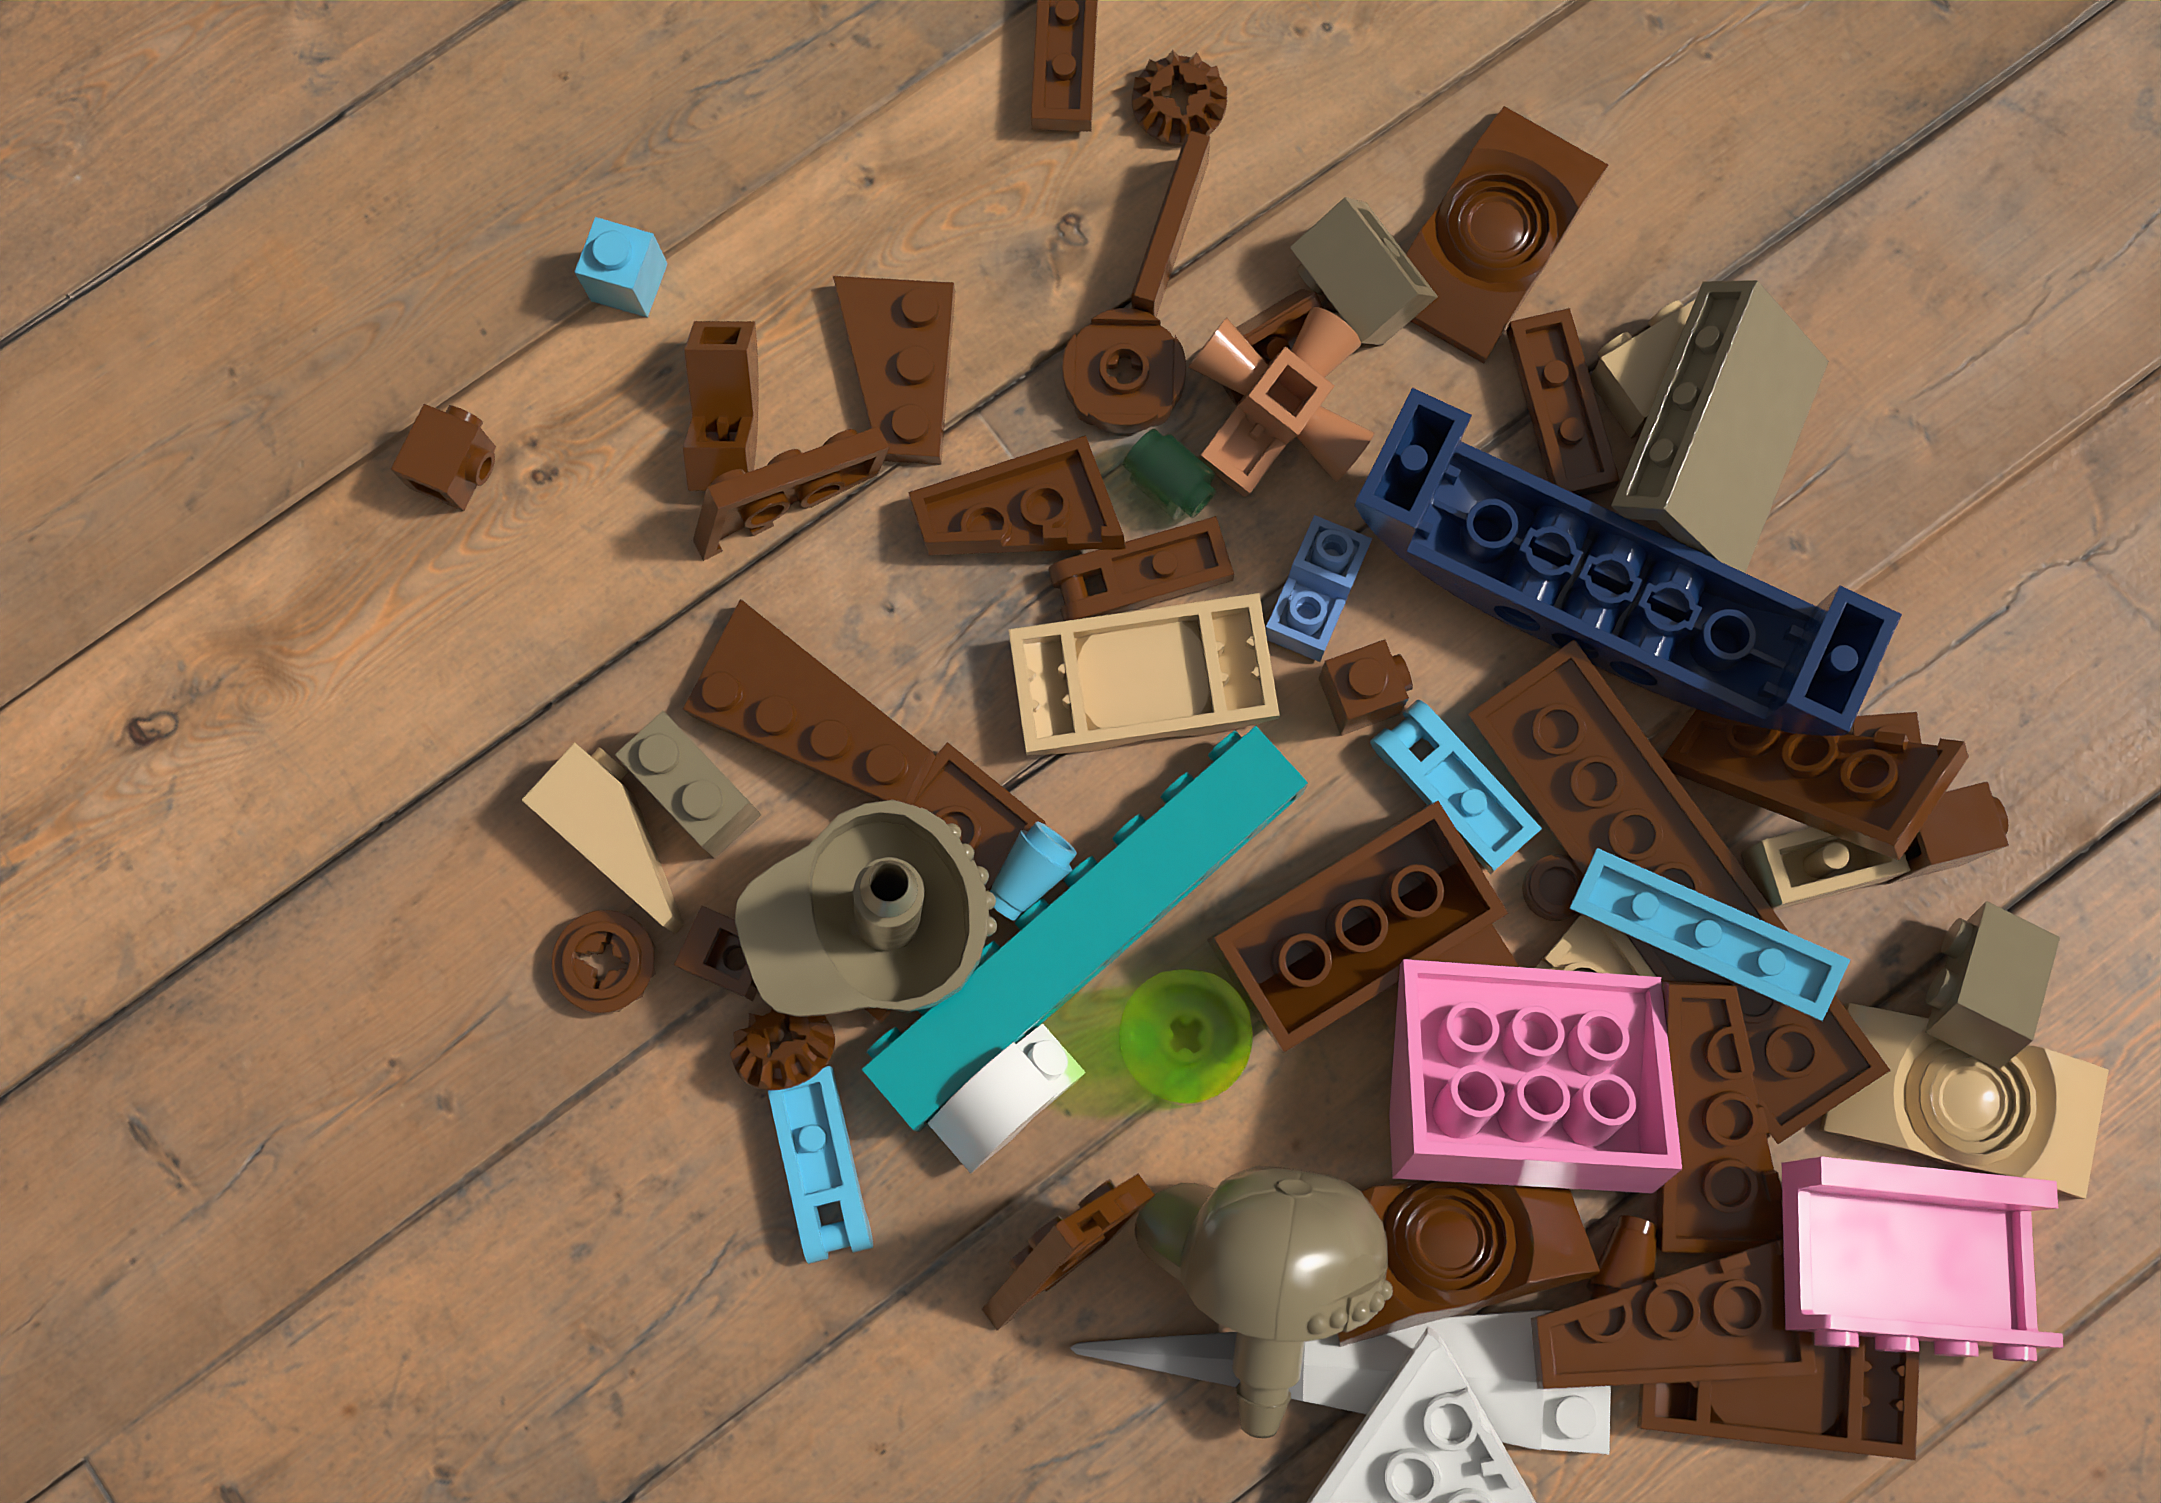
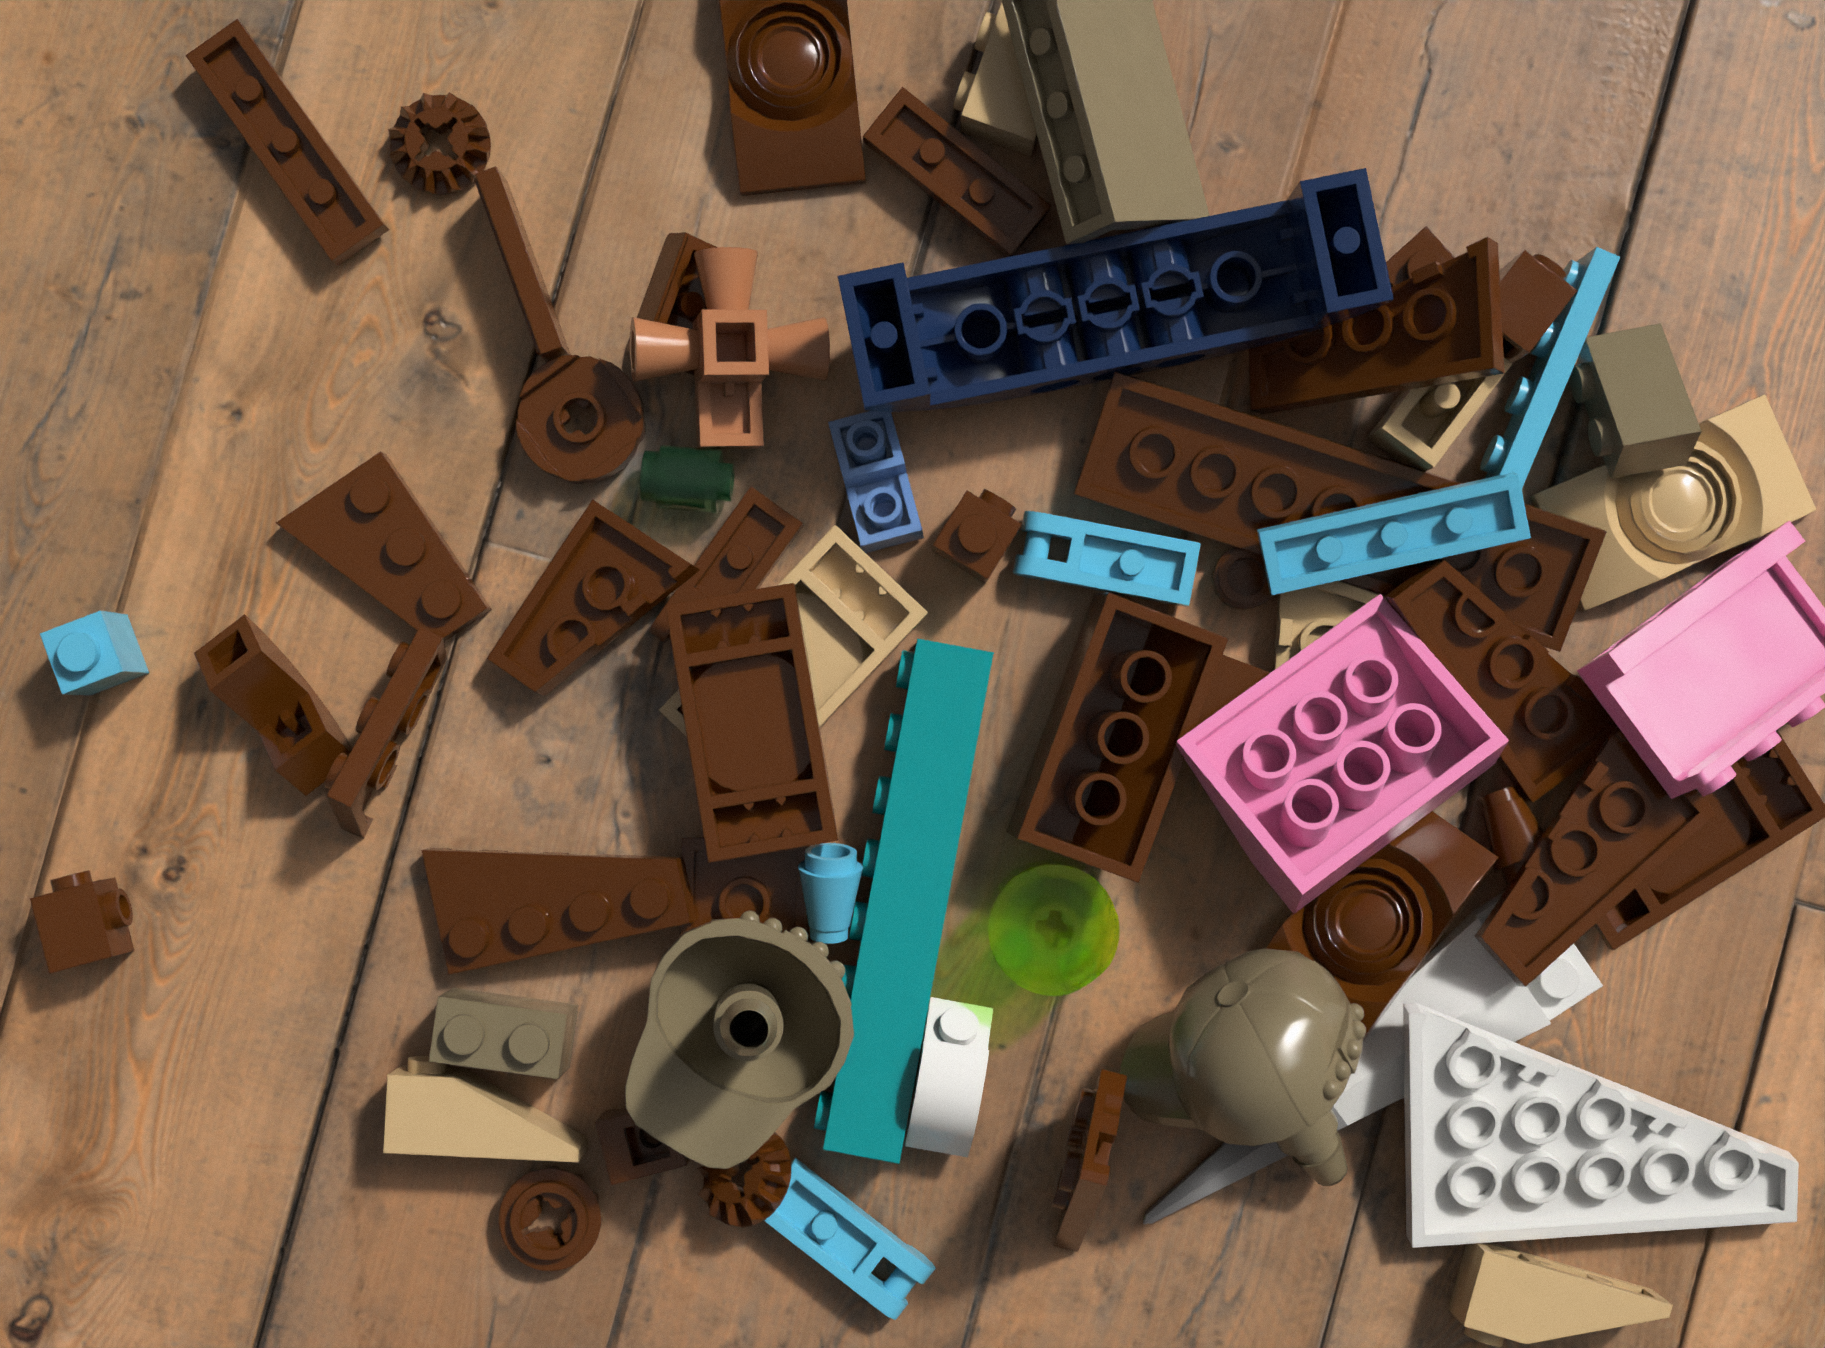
camera: 40 degrees left, 10 degrees up
dark tan brick [1290,197,1438,345] -> none
none -> reddish brown slope [665,583,838,863]
none -> medium azure plate [1480,247,1620,489]

